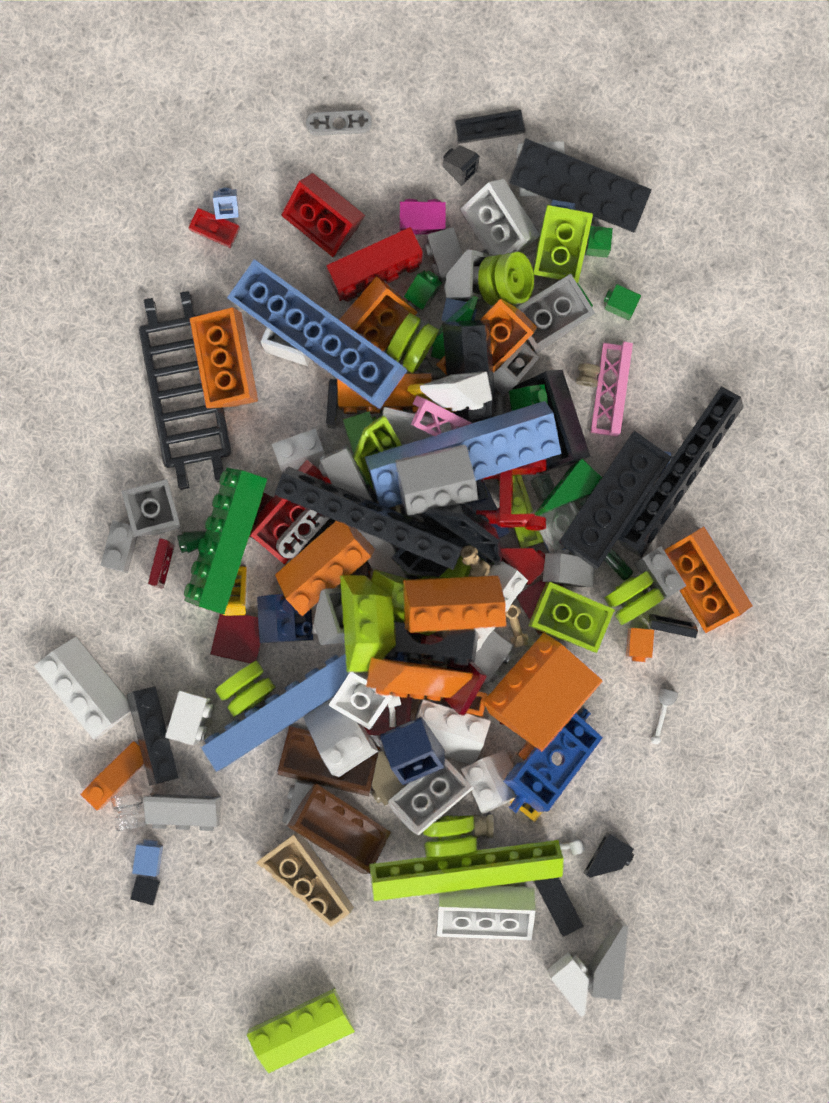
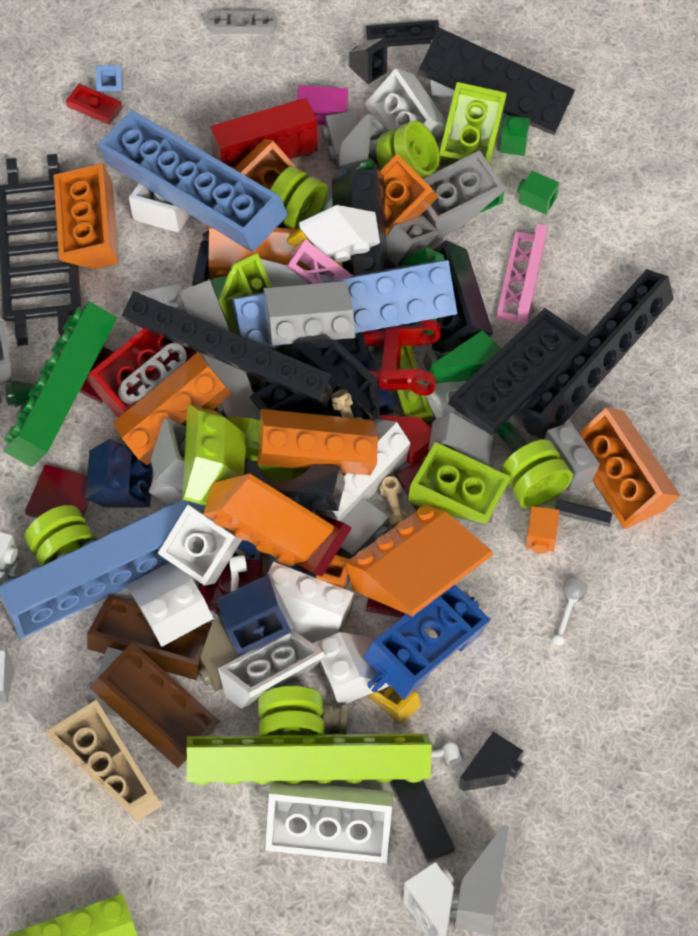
camera: 10 degrees right, 25 degrees down
yellow slope [223,566,247,615] -> none
red slope [281,173,365,258] -> none
green brick [404,270,443,310] -> none
dark tan wheel [575,363,601,387] -> none

